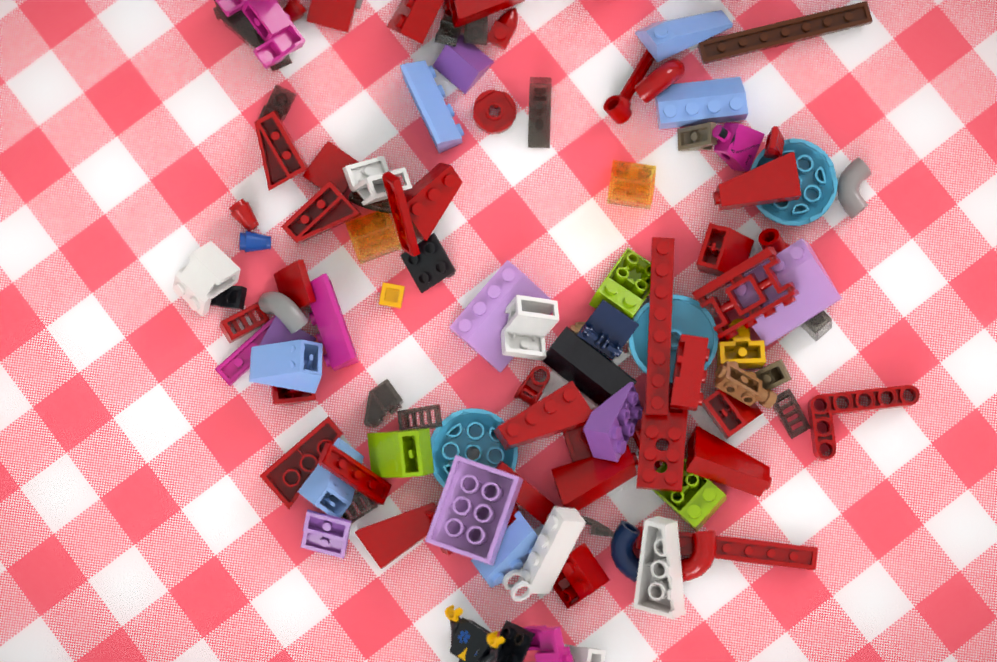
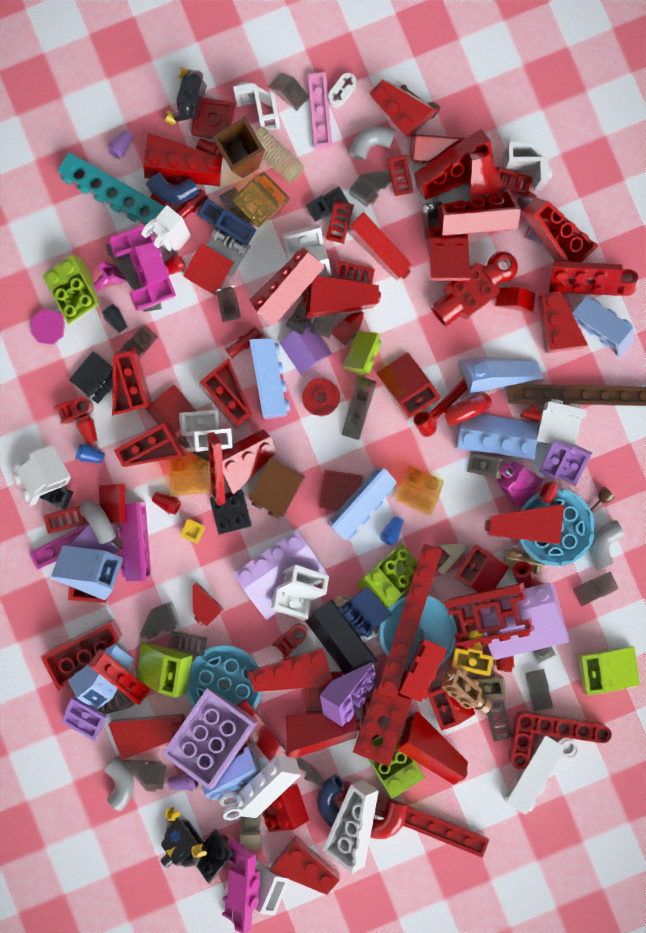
camera: 15 degrees right, 5 degrees up
none -> dark pink piece [30,261,126,345]
none -> lime slope [42,255,99,325]
none -> red piece [54,397,94,425]
none -> black hinge [69,351,113,404]
none -> black cone [101,304,128,333]
none -> light grey cylinder [104,756,134,811]
none -> clear smoke slope [123,760,166,792]
none -> red cone [151,492,181,515]
none -> medium lavender cone [168,773,198,791]
none -> red slope [192,582,224,627]
none -> red wedge [199,358,252,429]
none -> clear smoke slope [216,286,241,322]
none -> red pin [225,326,263,359]
none -> dark tan slope [240,815,261,850]
none -> reddish brown slope [249,458,305,519]
none -> red wedge [270,836,340,895]
none -> red tile [319,470,363,510]
none -> light blue slope [327,467,397,540]
none -> lime slope [343,331,382,377]
none -> red slope [376,352,441,421]
none -> blue cone [380,516,404,546]
none -> dark tan slope [436,543,469,575]
none -> red cone [495,656,515,672]
none -> tan hinge [503,549,545,574]
none -> white hinge [503,734,580,815]
none -> red slope [520,404,542,421]
none -> clear smoke slope [525,669,553,712]
none -> white piece [537,399,587,446]
none -> medium lavender slope [539,440,593,486]
none -> clear smoke slope [573,571,619,606]
none -> lime slope [577,646,640,695]
none -> reddish brown hinge [591,487,615,512]

